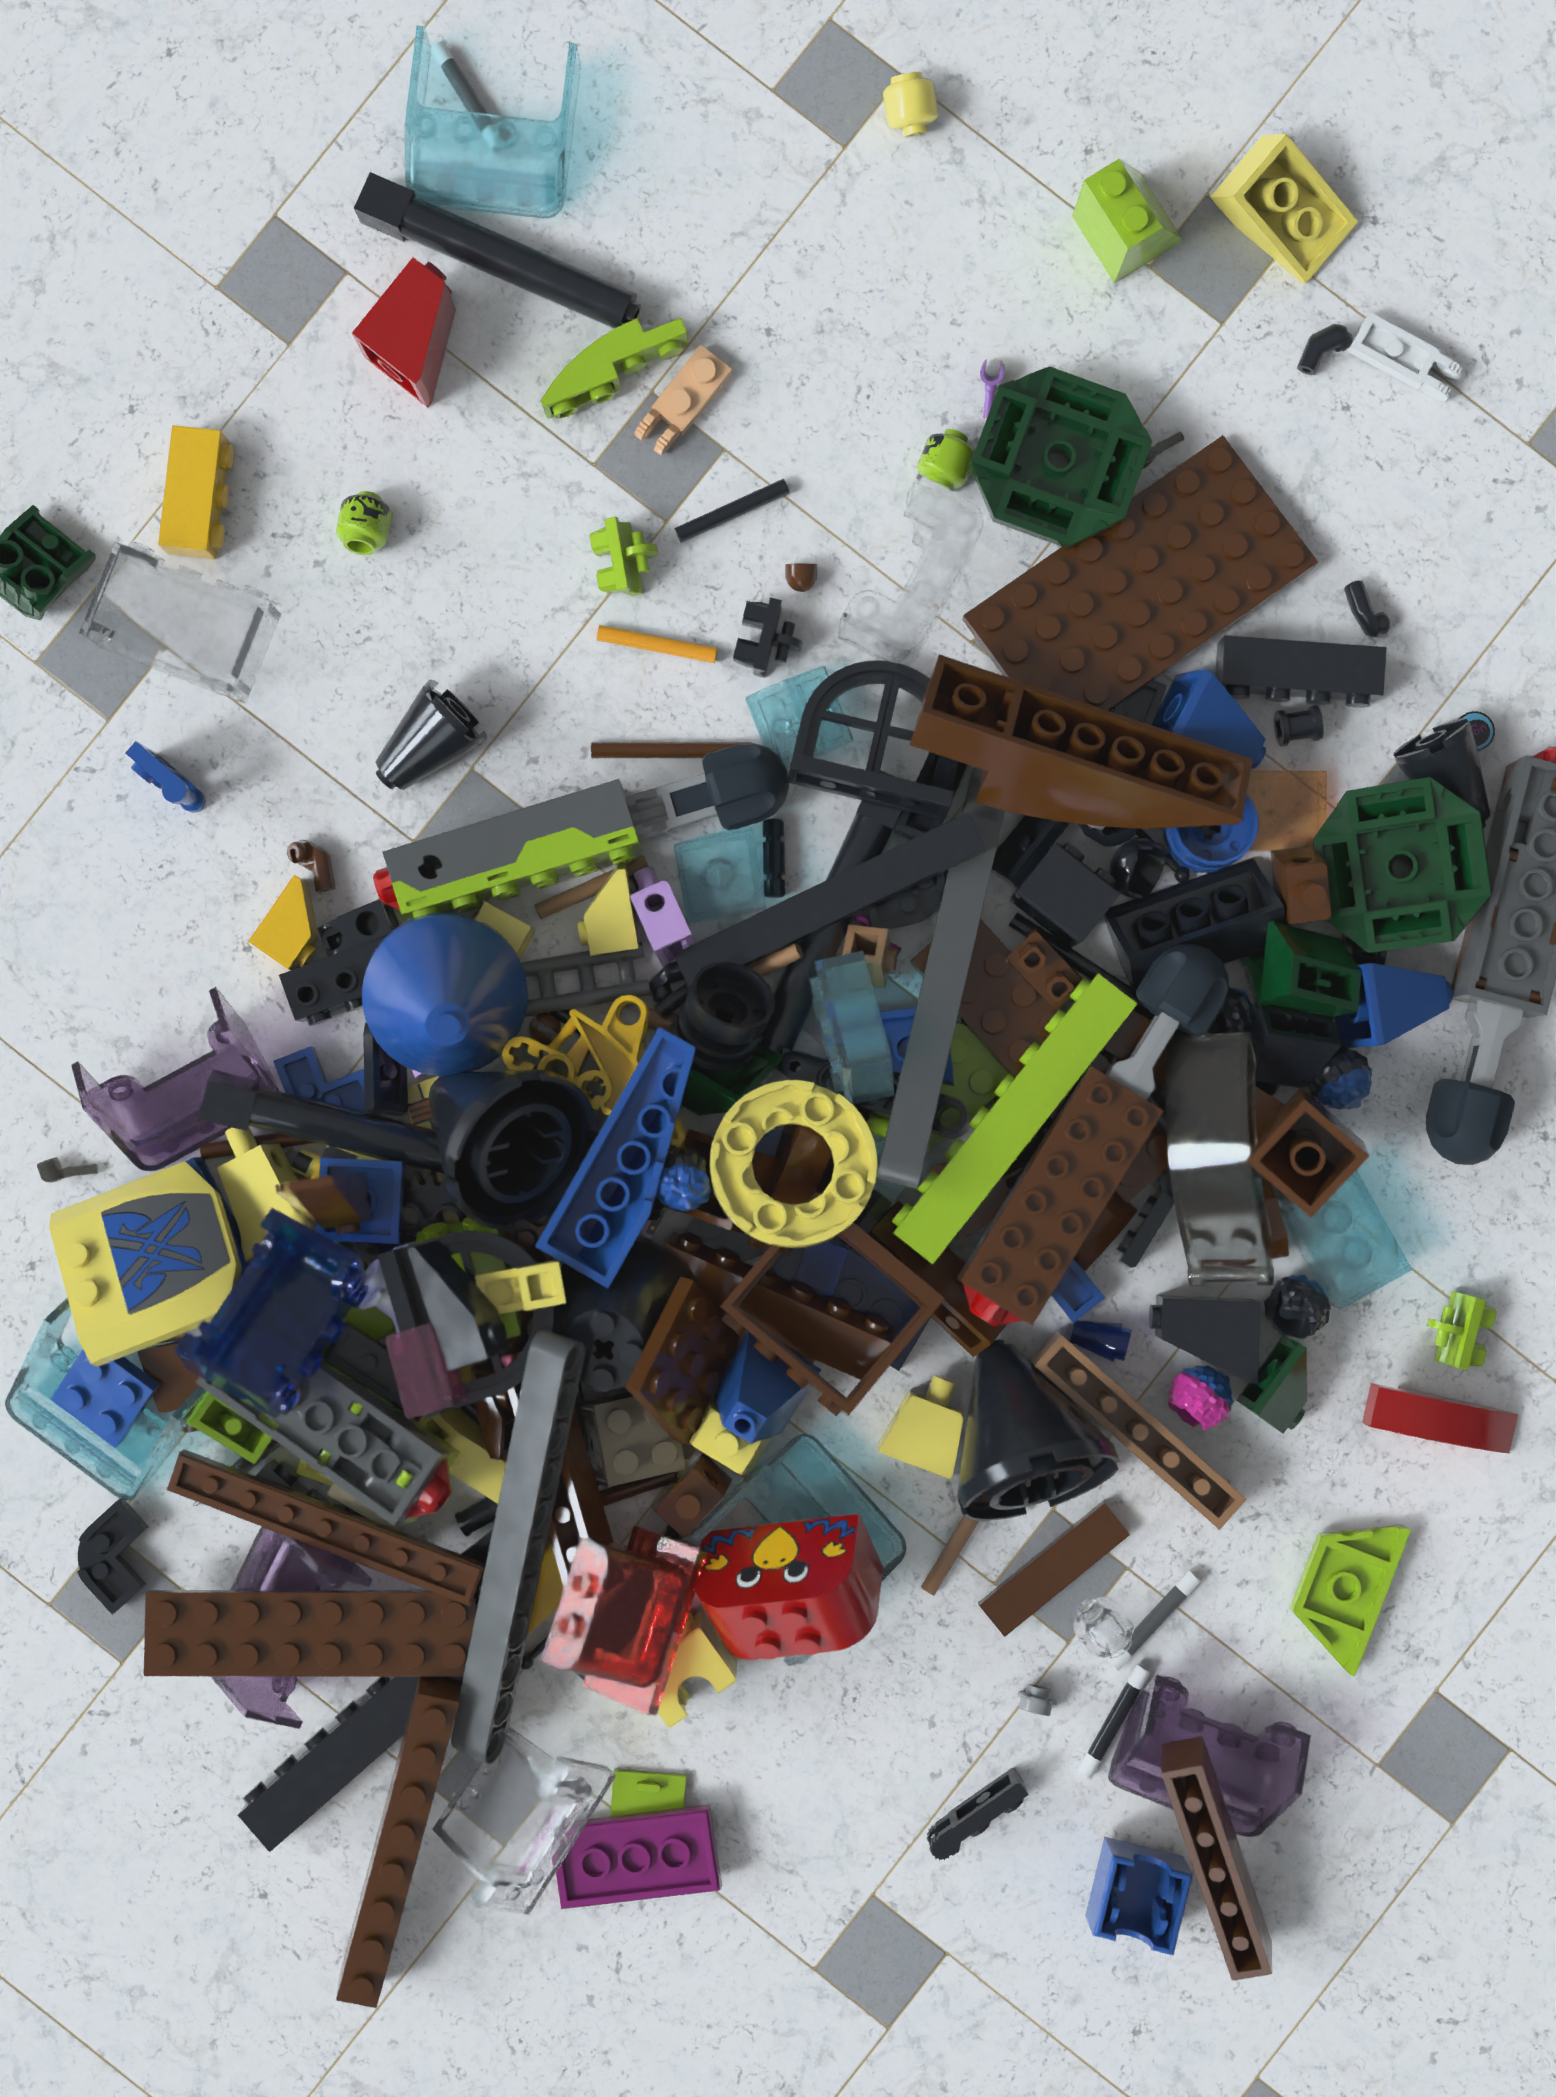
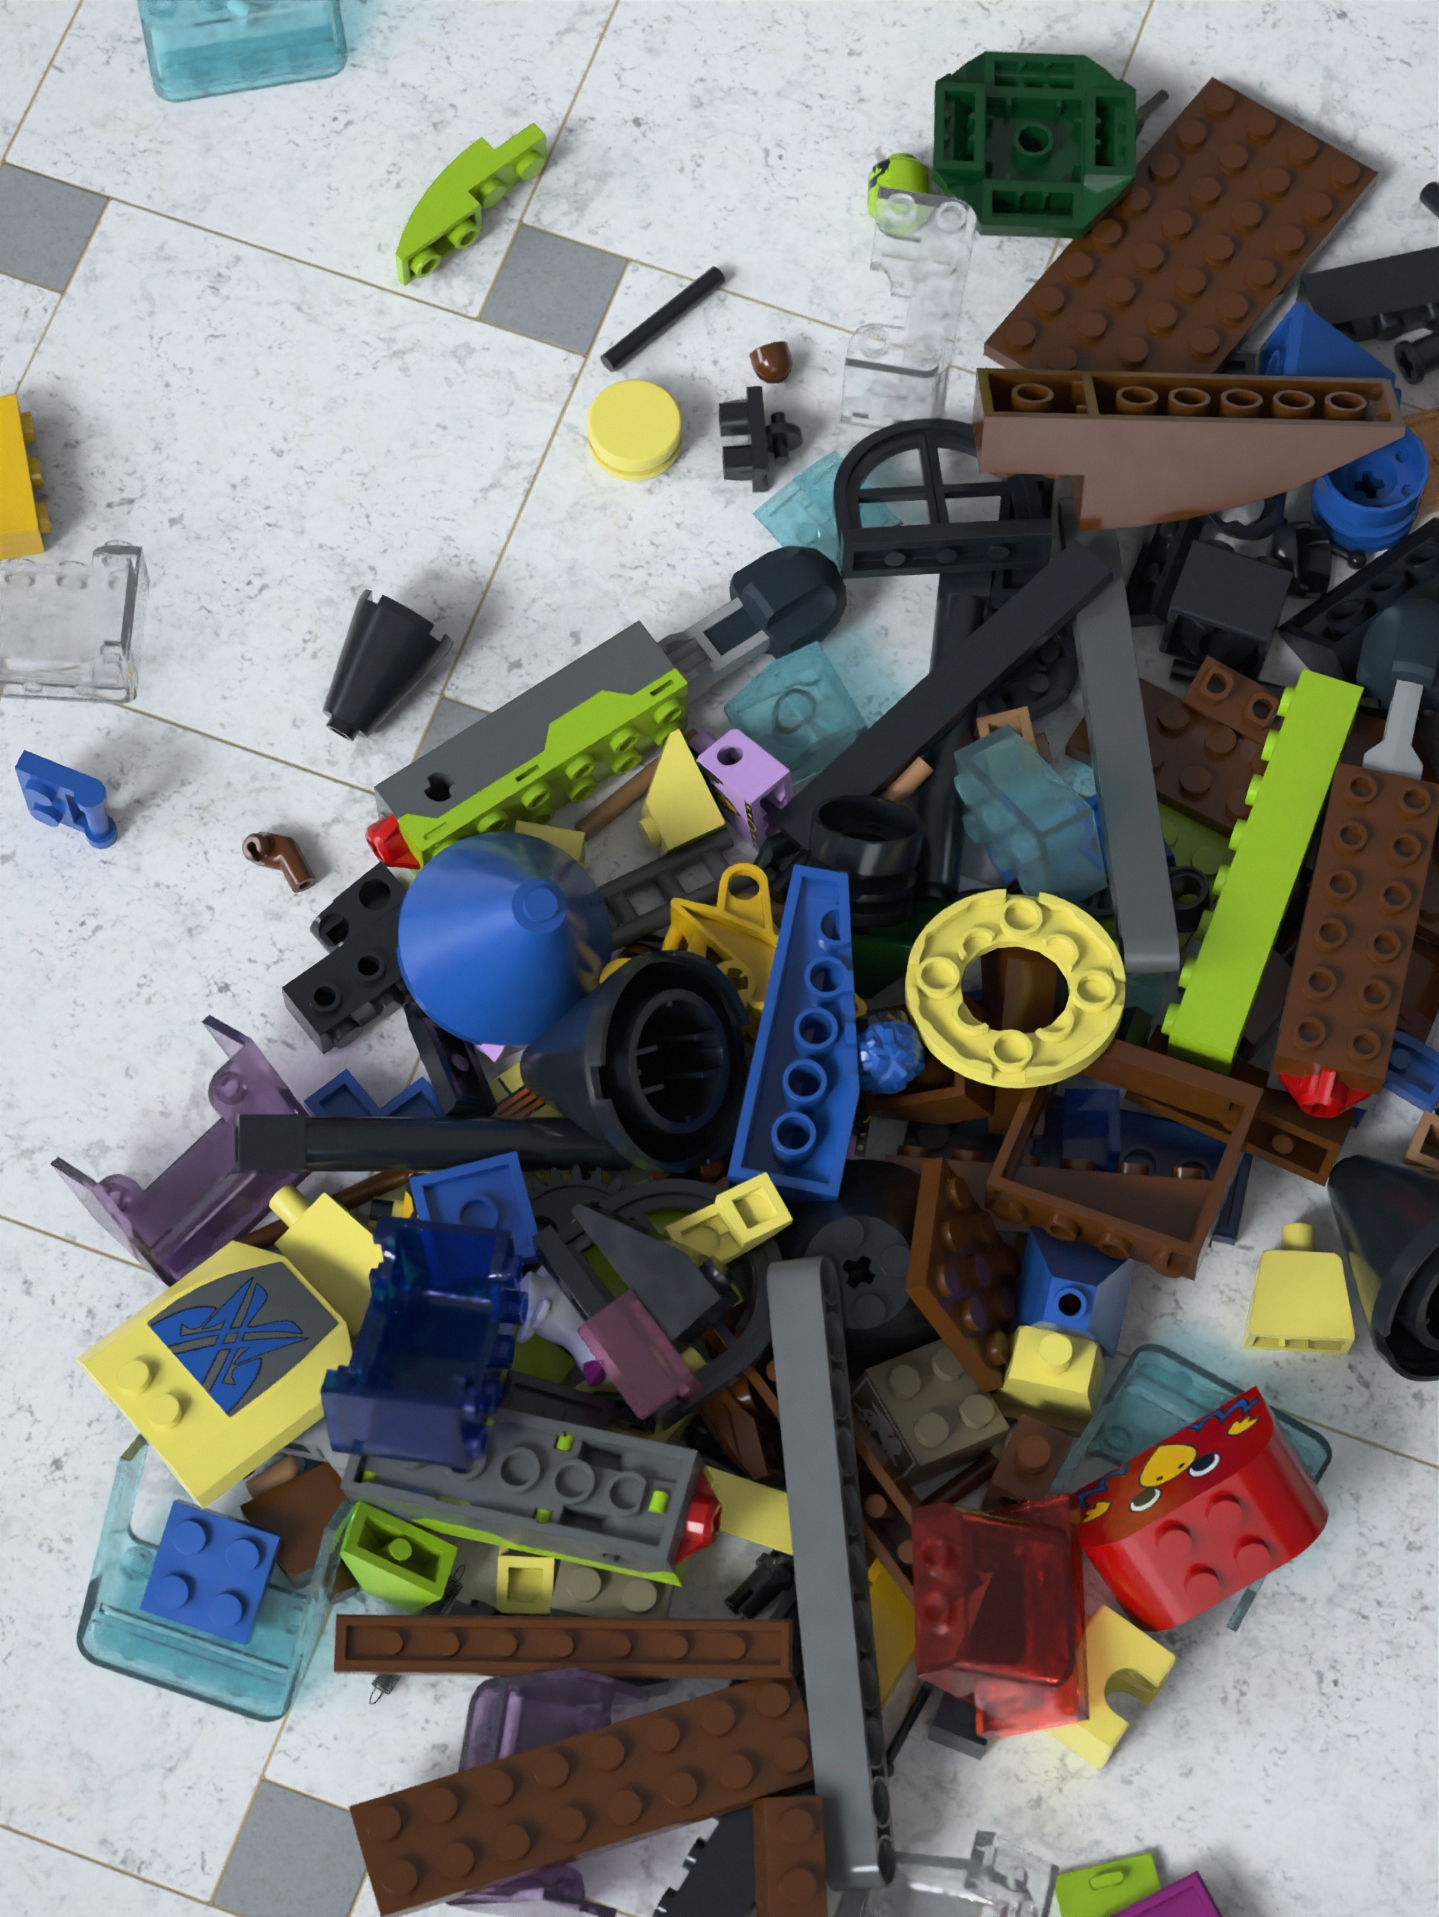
camera: 20 degrees left, 20 degrees down
clear smoke hand [37,1157,98,1183] -> none
black plate [77,1497,149,1615] -> none
yellow slope [248,875,319,970] -> none
reddish brown wedge [275,1172,372,1235] -> none
lime head [336,491,392,555] -> none
red slope [351,257,456,408] -> none
black brick [354,172,641,329] -> none
lime hips [589,517,658,596] -> none
reddish brown bar [591,742,752,758] -> none
light orange bar [597,625,718,663] -> none
light nougat hinge [634,345,732,456] -> none
black axle [762,819,786,898] -> none
medium nougat bar [921,1516,979,1596] -> none
medium lavender hand [980,359,1005,418] -> none
none -> light yellow head [587,379,682,481]

